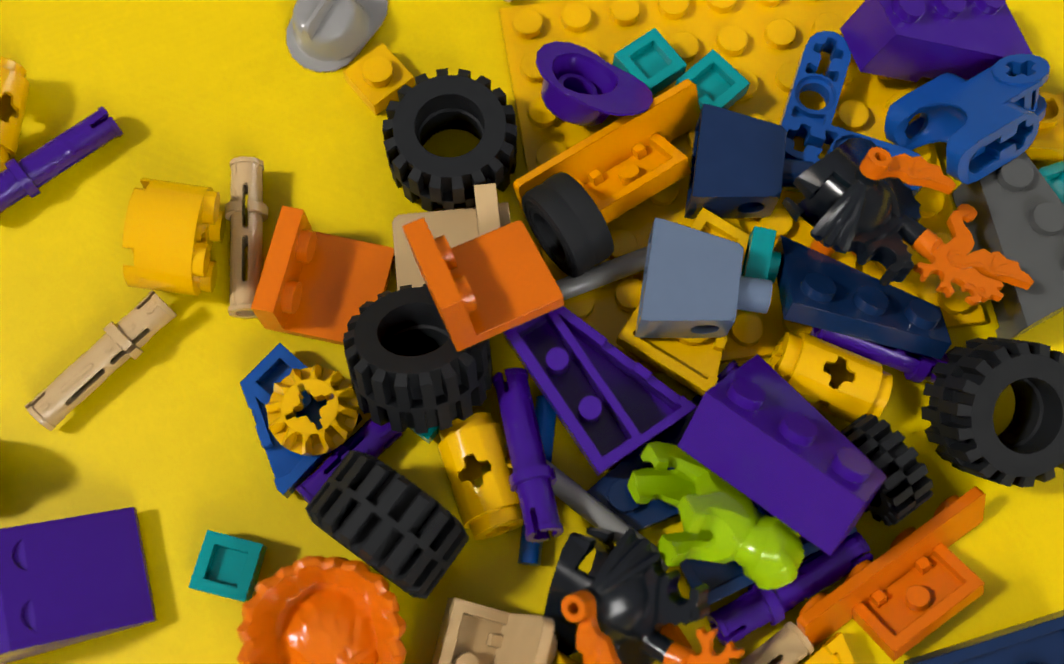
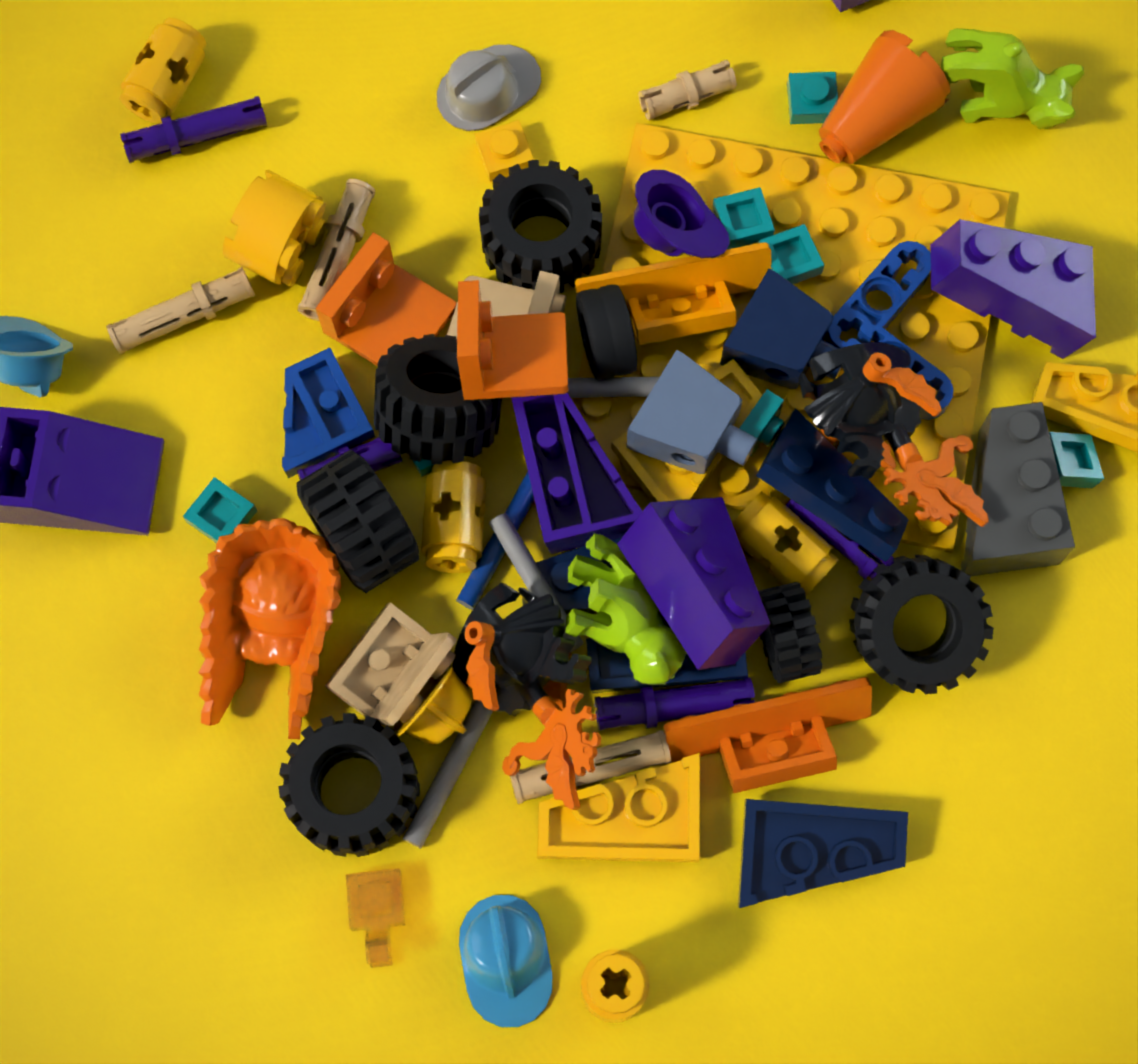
camera: 25 degrees right, 0 degrees up
yellow gear [265,364,359,456] -> none
dark purple pin [492,367,564,542] -> none
blue piece [884,54,1050,184] -> none

